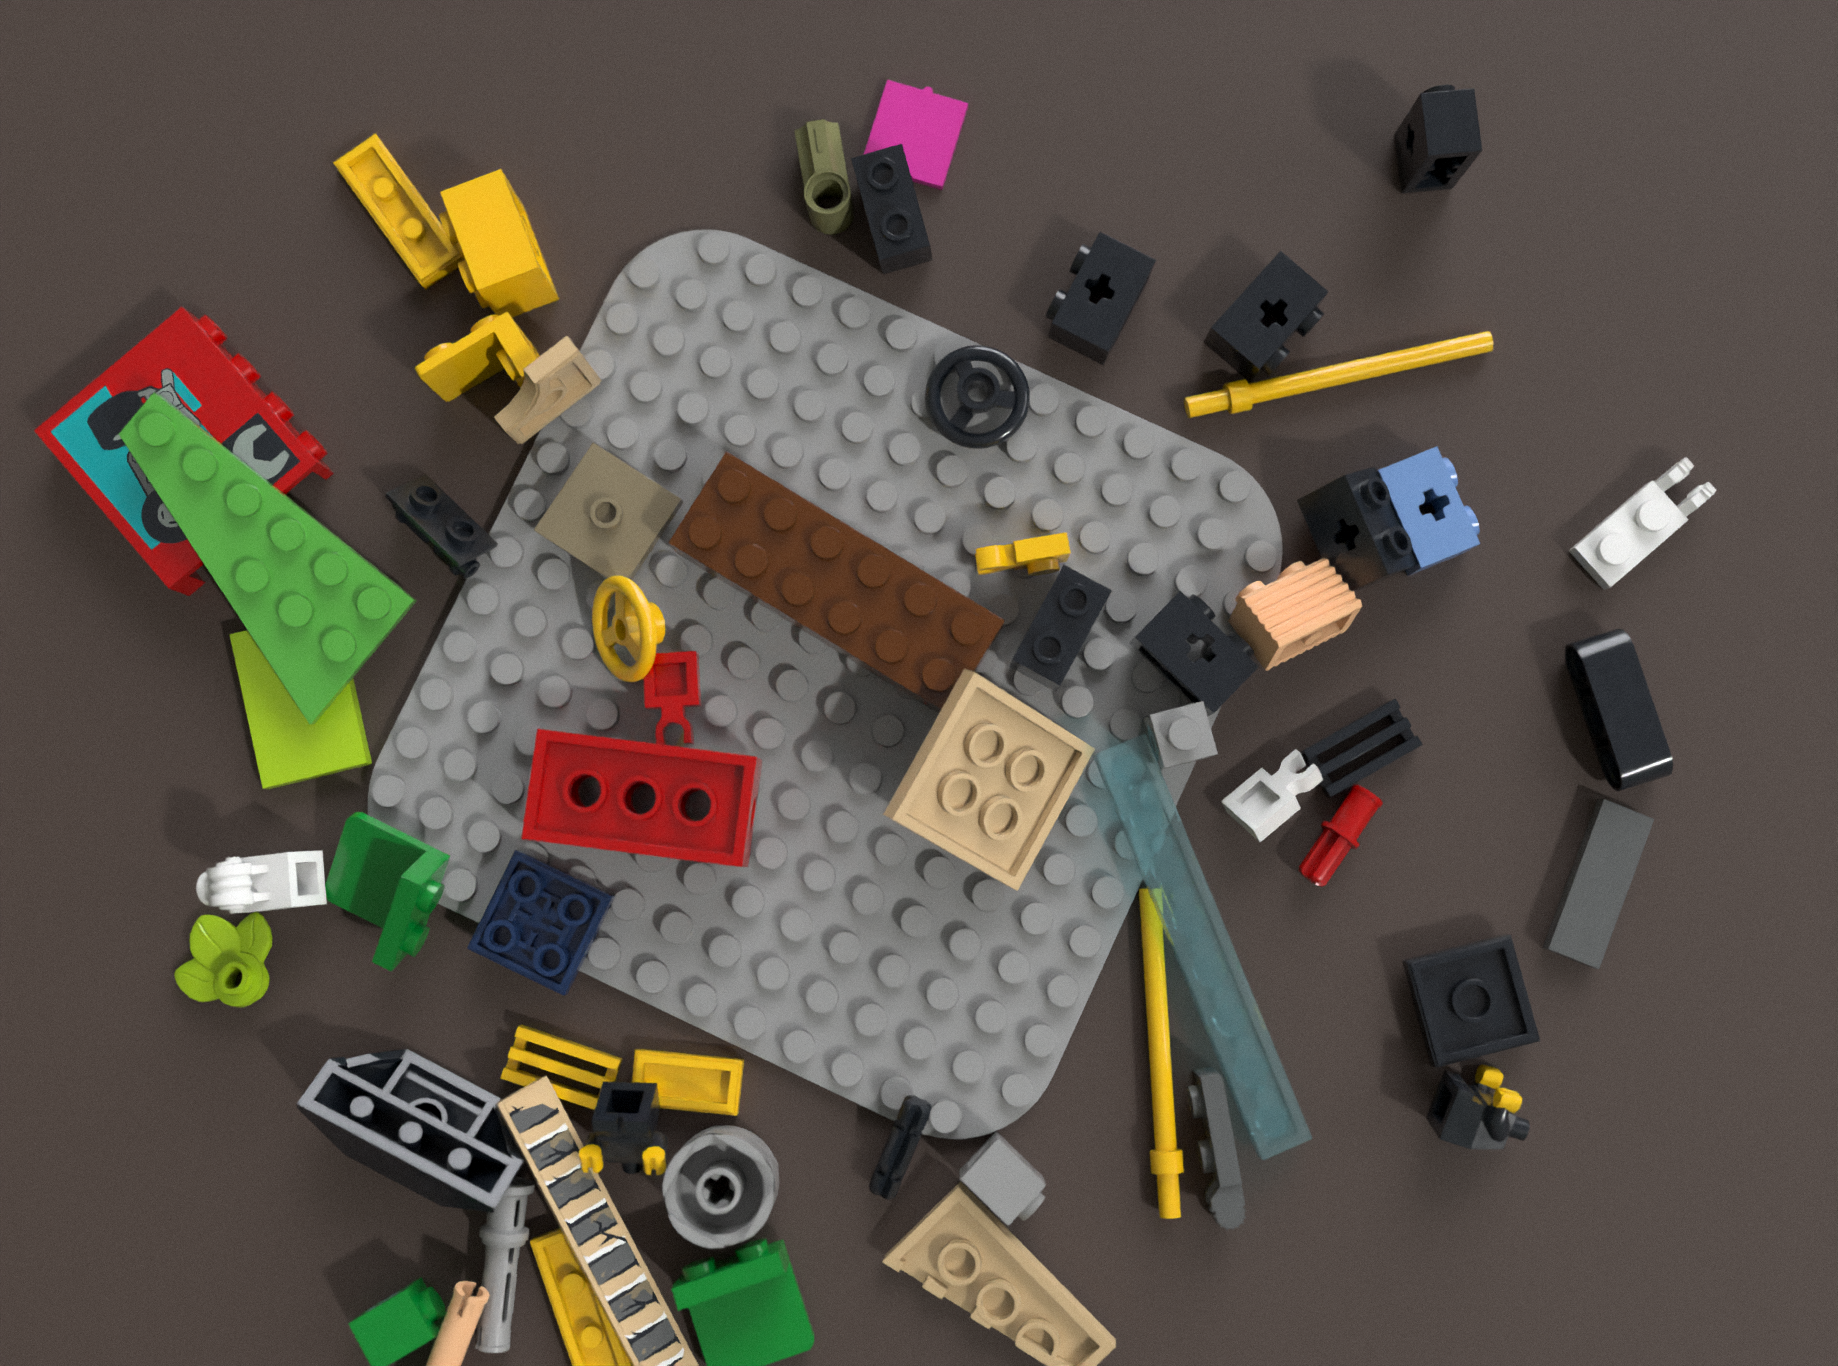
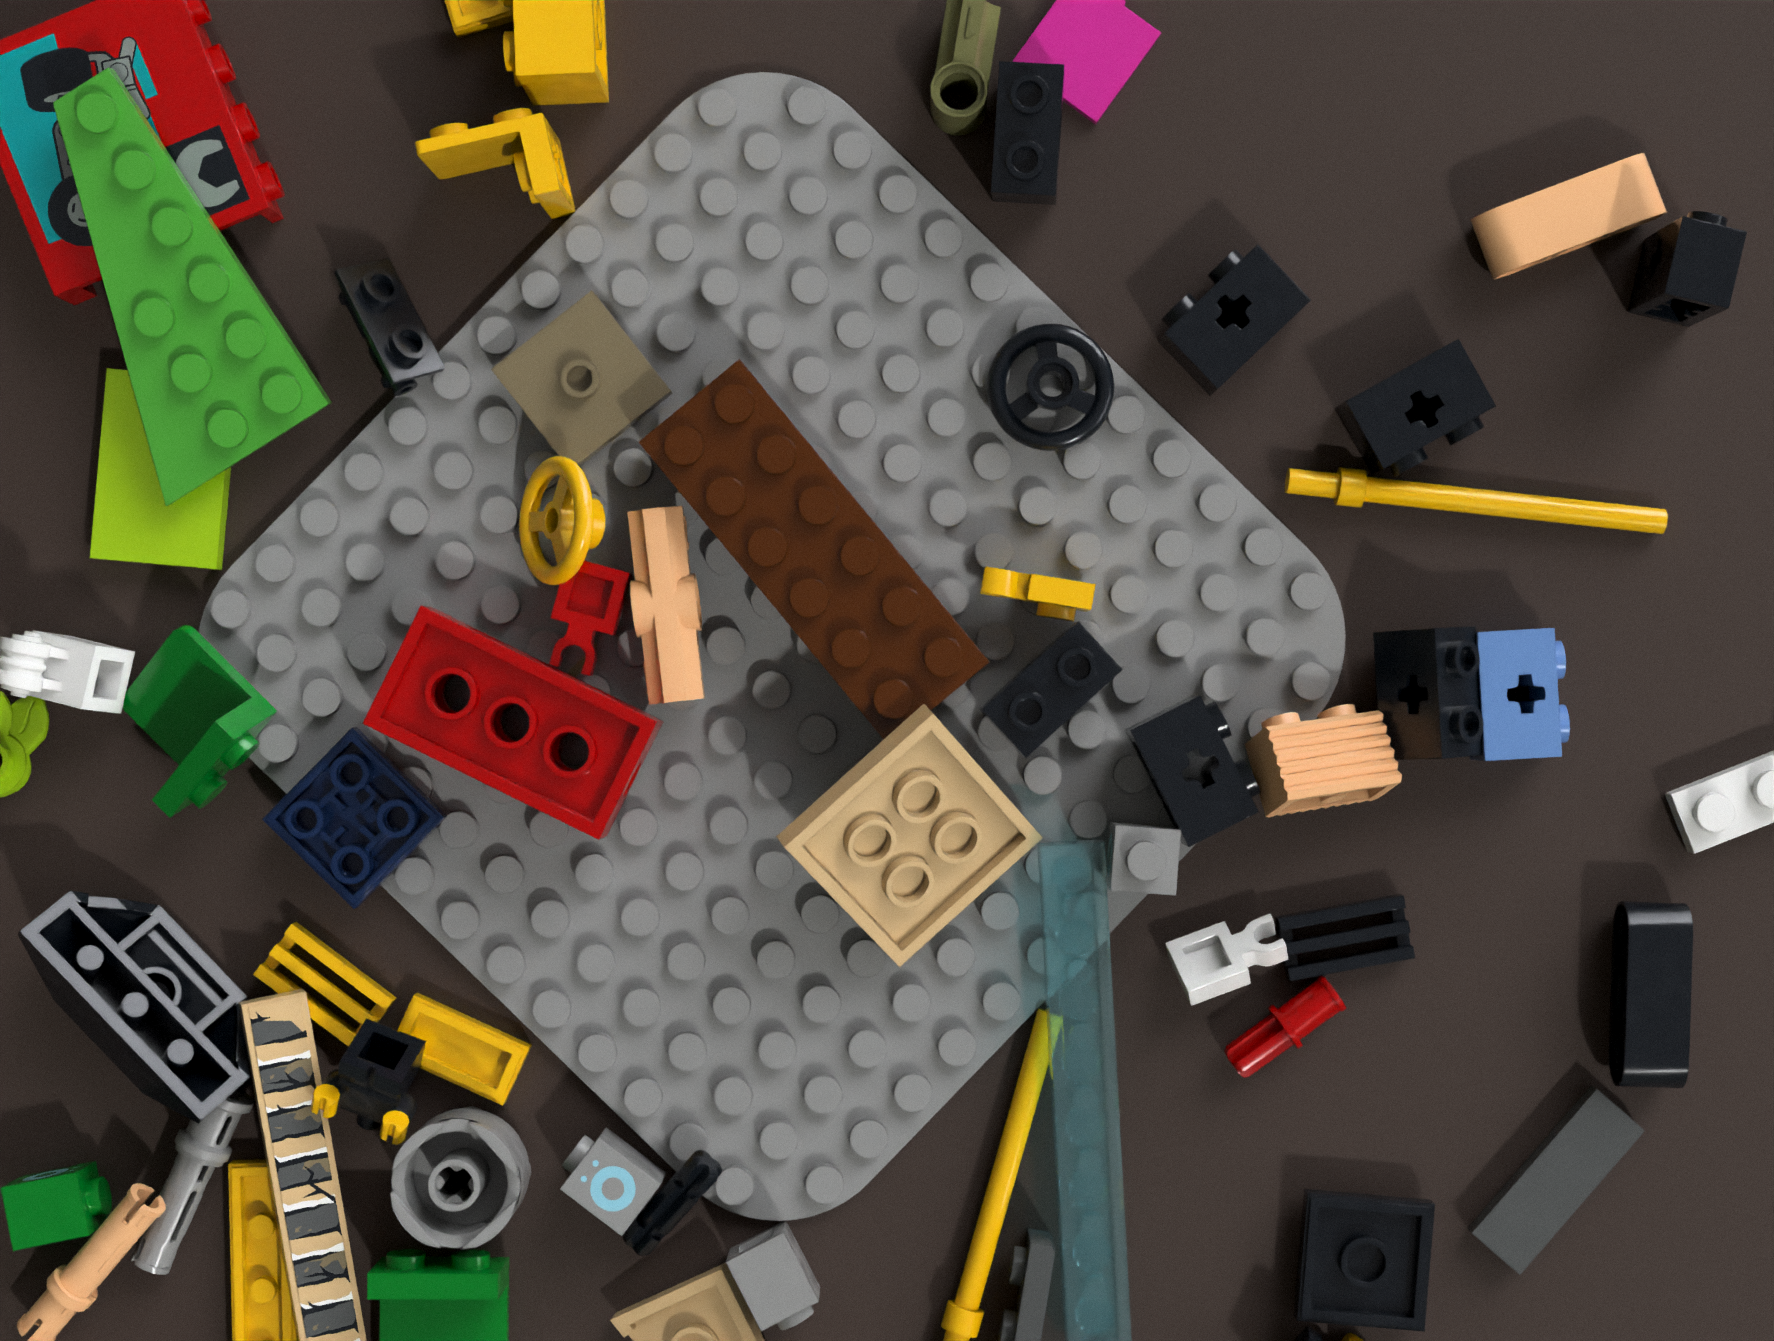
camera: 15 degrees right, 5 degrees up
tan tile [494,336,602,444] -> none
none -> light grey brick [560,1127,666,1236]
none -> light nougat piece [627,506,705,705]
none -> light nougat beam [1471,153,1667,280]

